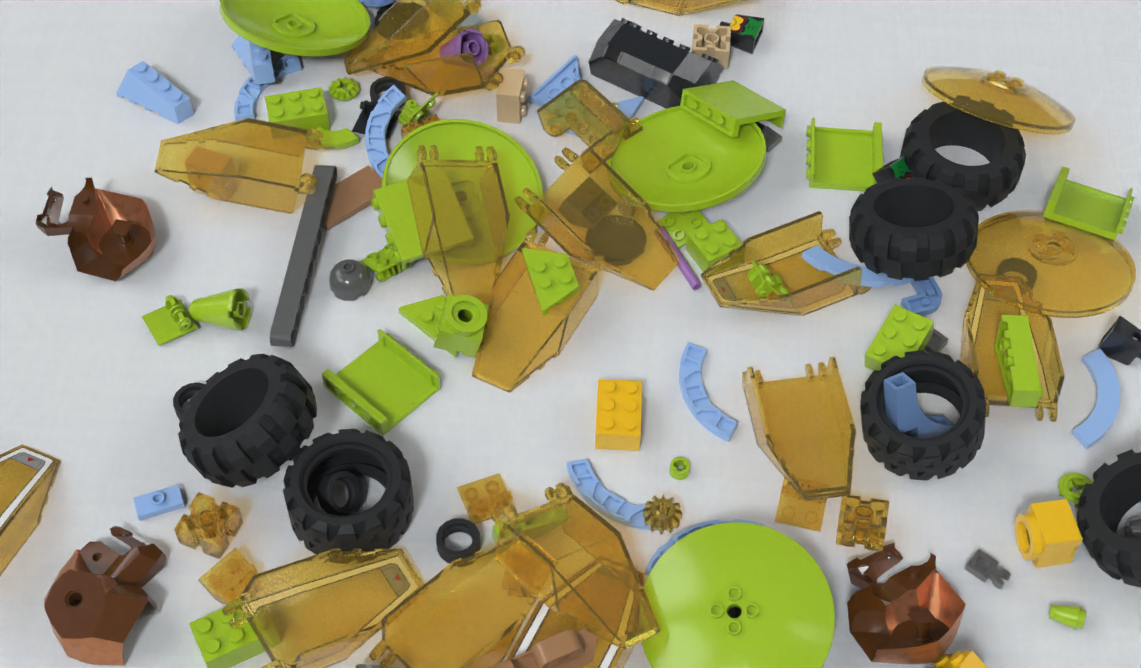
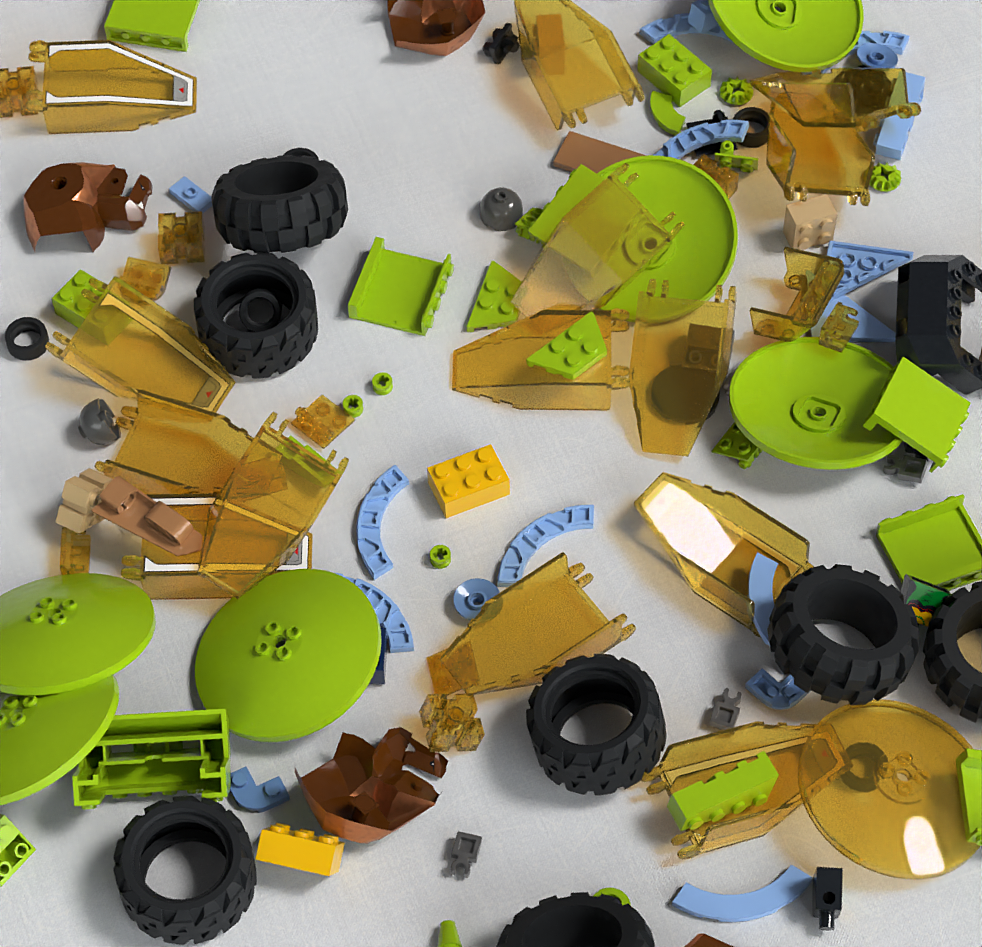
camera: 65 degrees right, 5 degrees up
lime hinge [141,295,198,346] -> none
lime cone [189,288,251,331] -> none
dark grey beam [270,165,337,347] -> none
lime piece [433,294,489,358] -> none
black tyre [436,518,481,565] -> none
medium lavender cone [439,29,489,67] -> none
clear yellow gear [642,494,682,535] -> none
medium lavender piece [655,226,702,291] -> none
lime brick [686,219,744,277] -> none
lime hinge [747,259,793,304] -> none
lime brick [865,305,934,371] -> none
medium blue arch [883,372,955,438] -> none
yellow piece [1015,499,1083,568] -> none
none -> lime bush [342,395,363,418]
none -> lime bush [372,372,393,395]
none -> medium blue dish [453,578,501,621]
none -> black hips [483,23,520,64]

